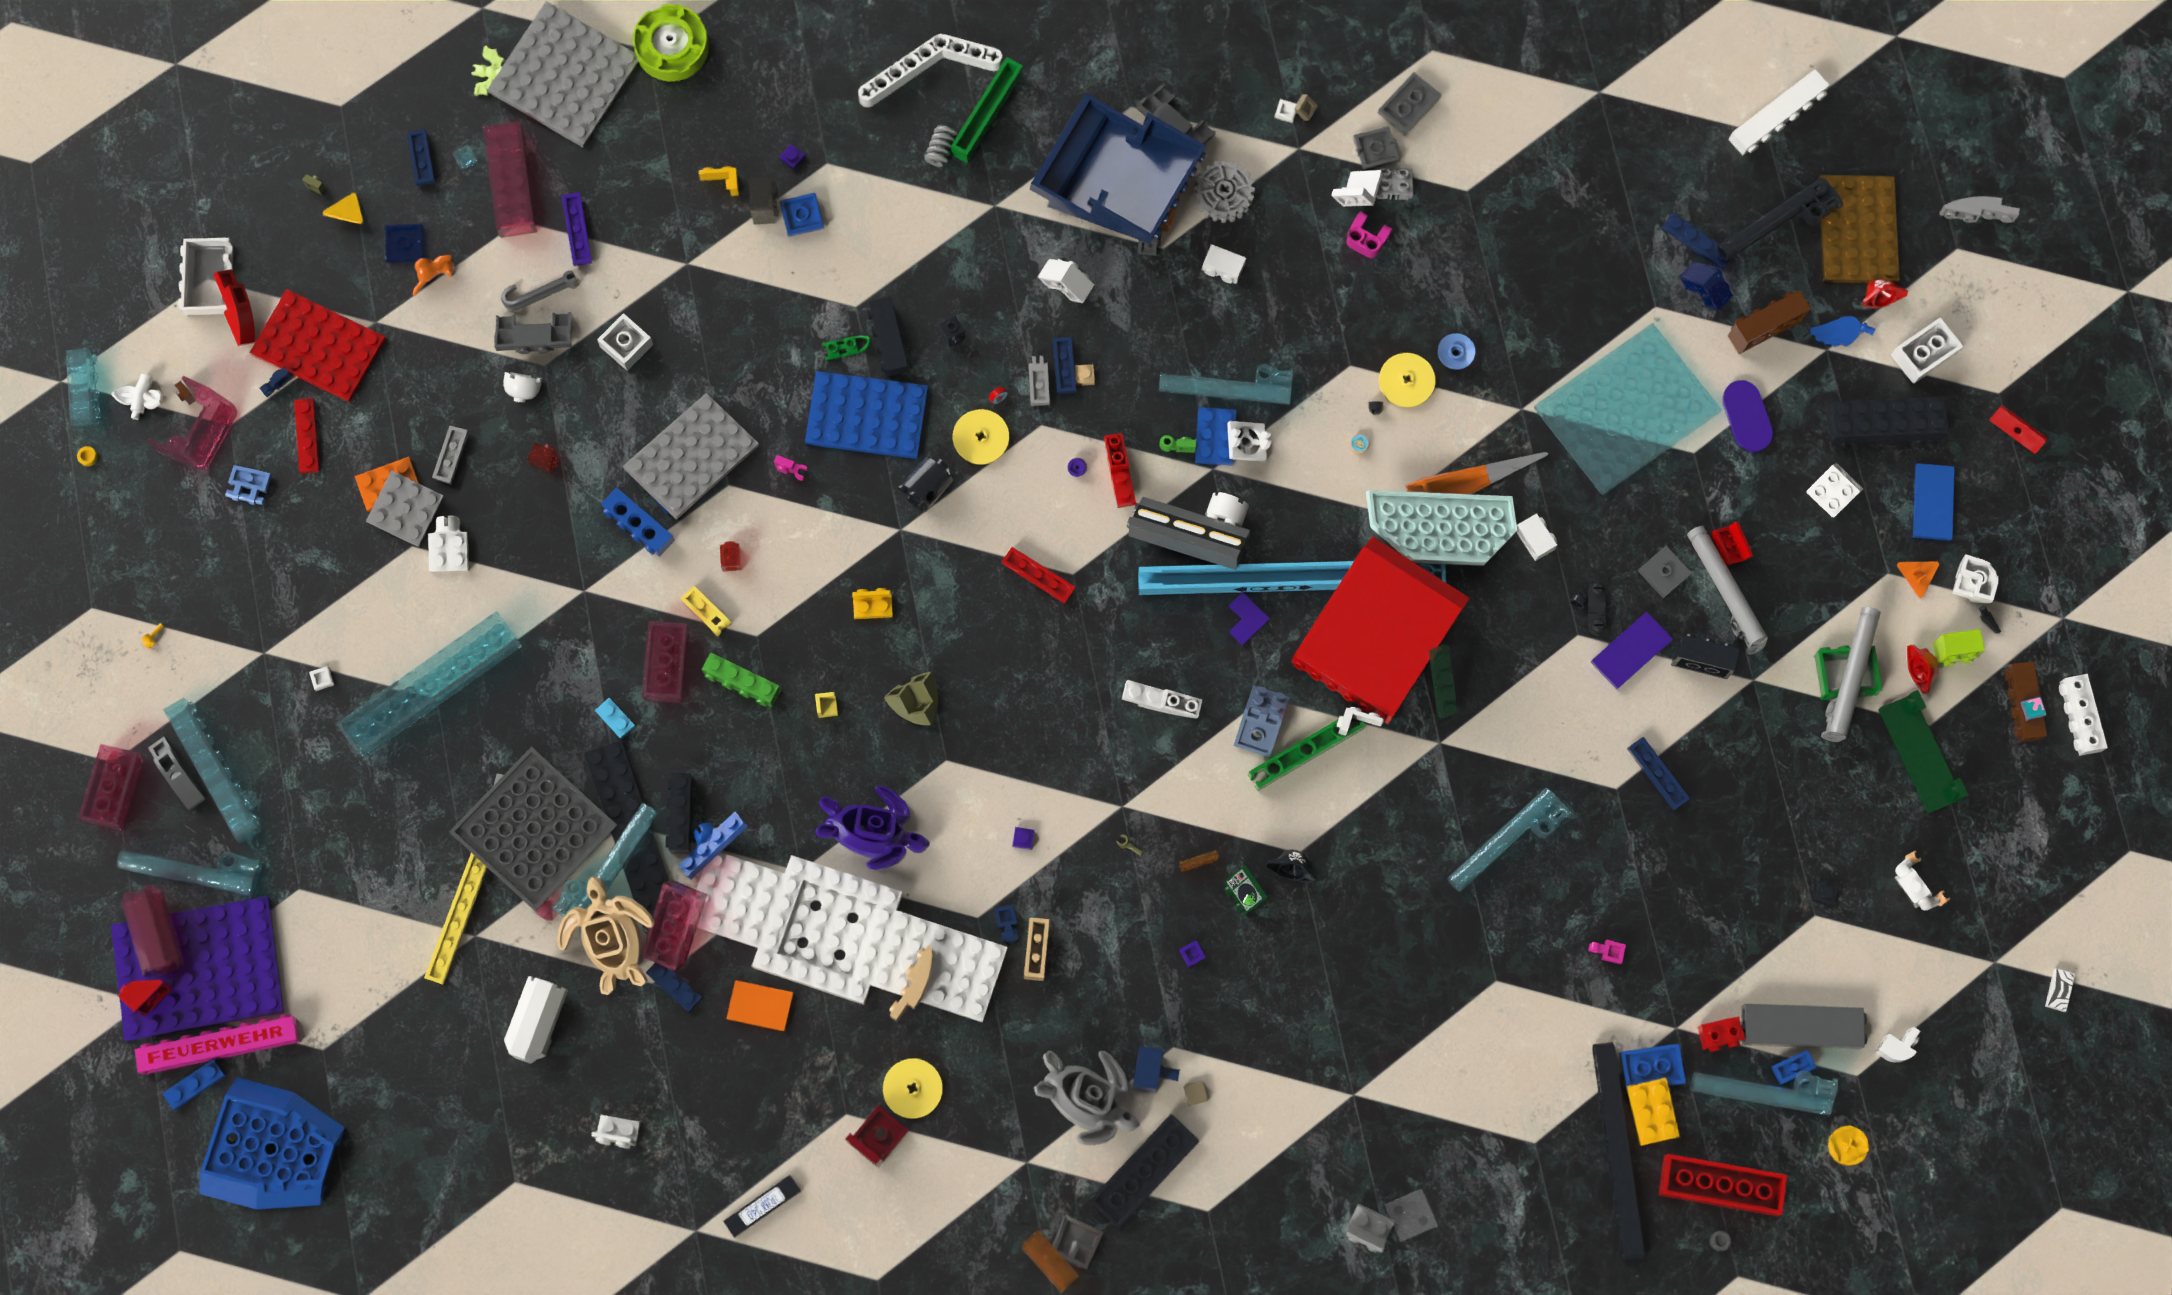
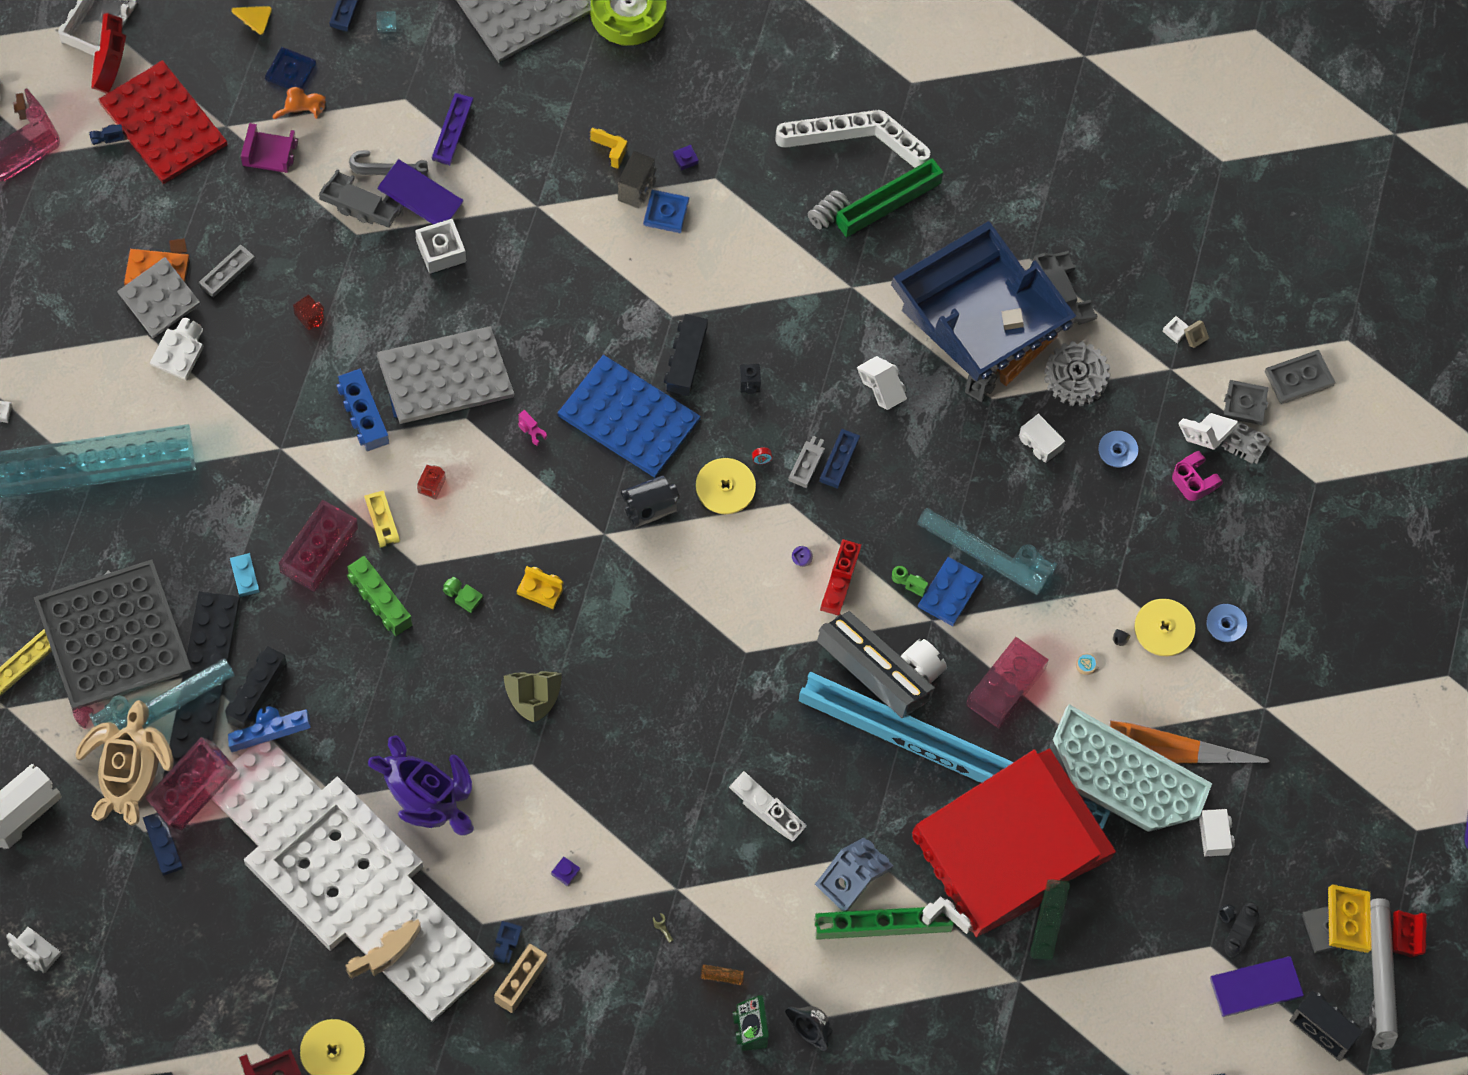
camera: 25 degrees right, 10 degrees down
medium blue plate [225,465,272,505] -> none
red plate [294,398,320,474] -> none
clear pink brick [483,121,537,238] -> none
white cylinder [504,372,542,403] -> none
orange tile [726,980,794,1032] -> none
light yellow panel [815,692,838,718] -> none
green piece [822,336,871,361] -> none
red plate [1001,547,1076,604] -> none
tan plate [1075,365,1095,386] -> none
dark purple plate [1179,941,1206,968] -> none
white piece [1227,421,1271,462] -> none
dark purple tile [1229,592,1270,646] -> none
clear light blue plate [1534,323,1722,496] -> none
none -> reddish brown sticker [169,238,187,253]
none -> magenta panel [241,123,298,173]
none -> dark purple tile [377,159,464,224]
none -> bright green plate [443,577,483,613]
none -> clear pink brick [966,637,1049,728]
none -> tile [1001,308,1024,330]
none -> medium blue dish [1099,431,1138,468]
none -> yellow plate [1328,885,1371,953]

